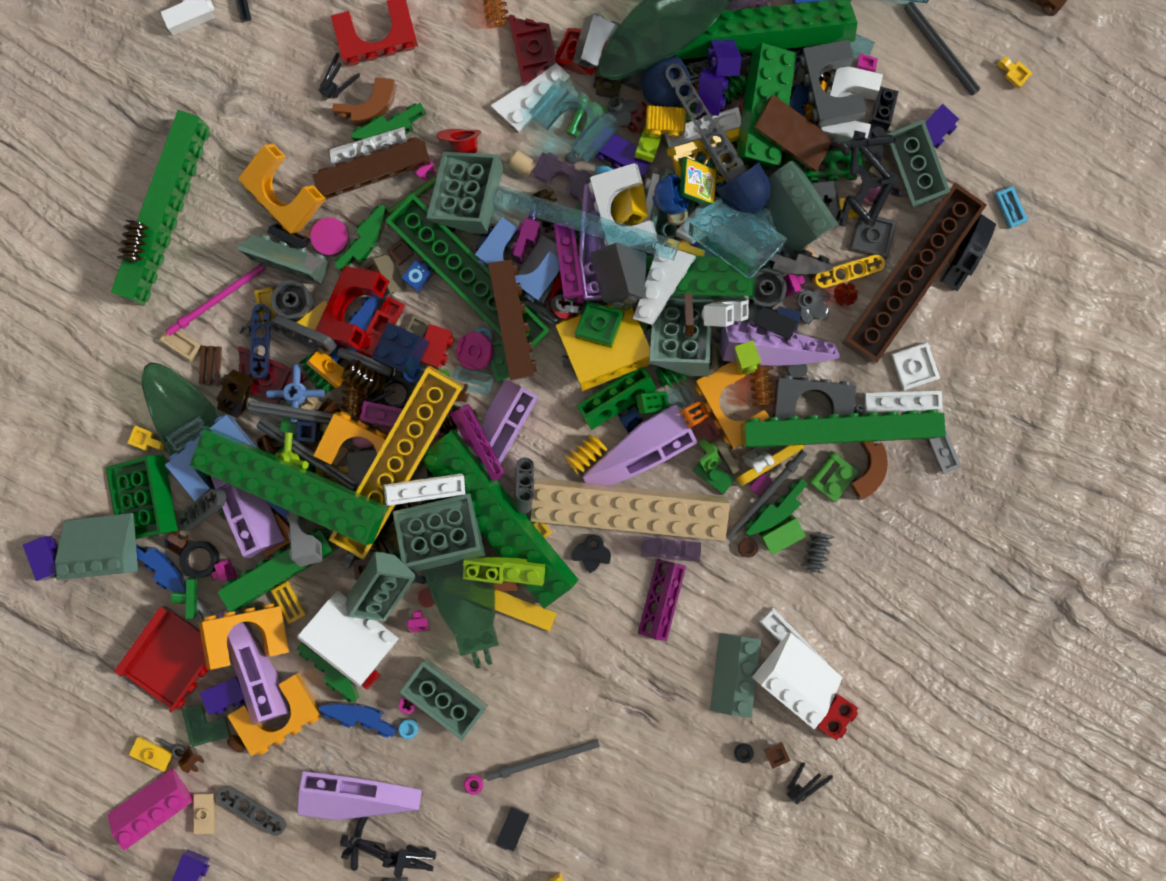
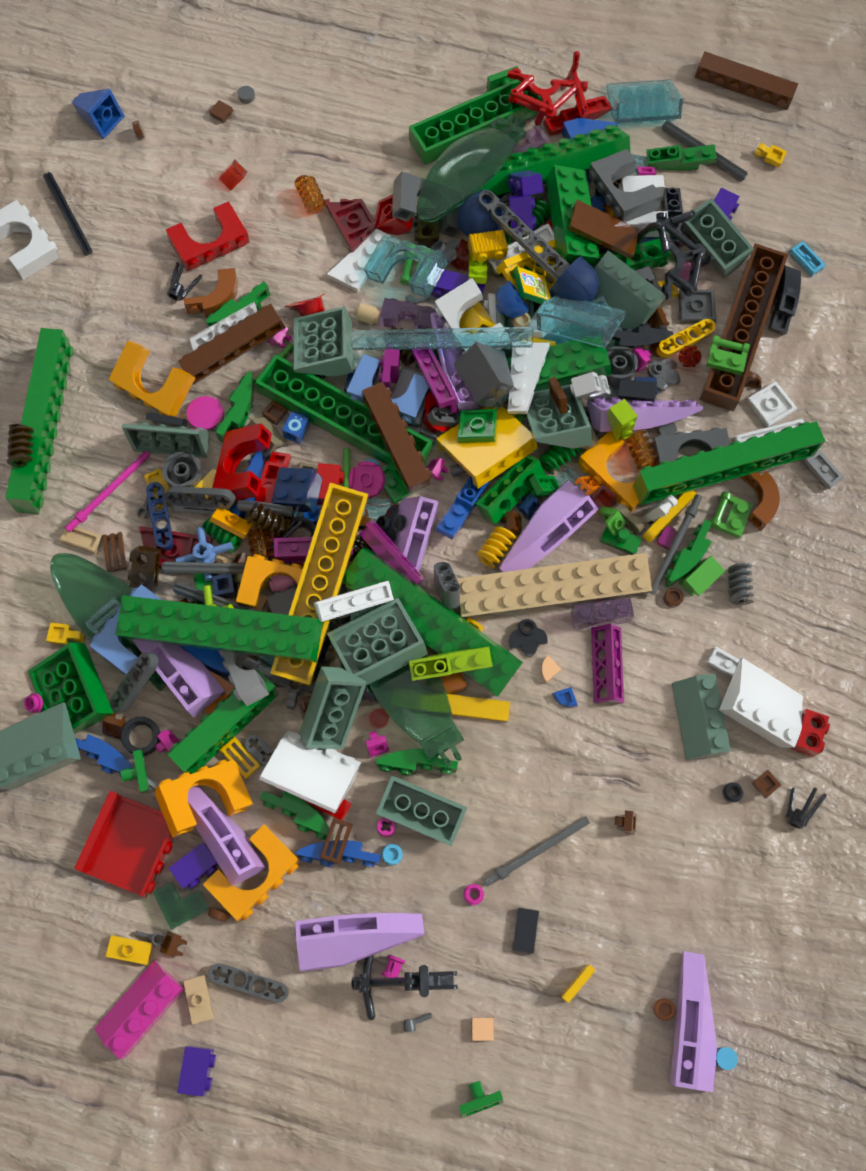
camera: 15 degrees left, 15 degrees down
none -> dark pink plate [24,693,43,713]
none -> dark grey beam [245,735,274,767]
none -> reddish brown tile [320,818,353,865]
none -> bright green bar [342,448,350,488]
none -> black plate [376,505,407,542]
none -> green slope [376,749,458,776]
none -> dark pink bush [381,954,406,978]
none -> dark pink tile [428,457,448,481]
none -> blue slope [436,476,490,540]
none -> reddish brown tile [500,511,522,535]
none -> light nougat tile [542,655,561,683]
none -> blue tile [552,687,578,708]
none -> reddish brown tile [615,810,637,835]
none -> green slope [646,144,716,170]
none -> reddish brown tile [647,308,670,329]
none -> bright green plate [706,335,750,375]
none -> reddish brown tile [745,371,762,389]

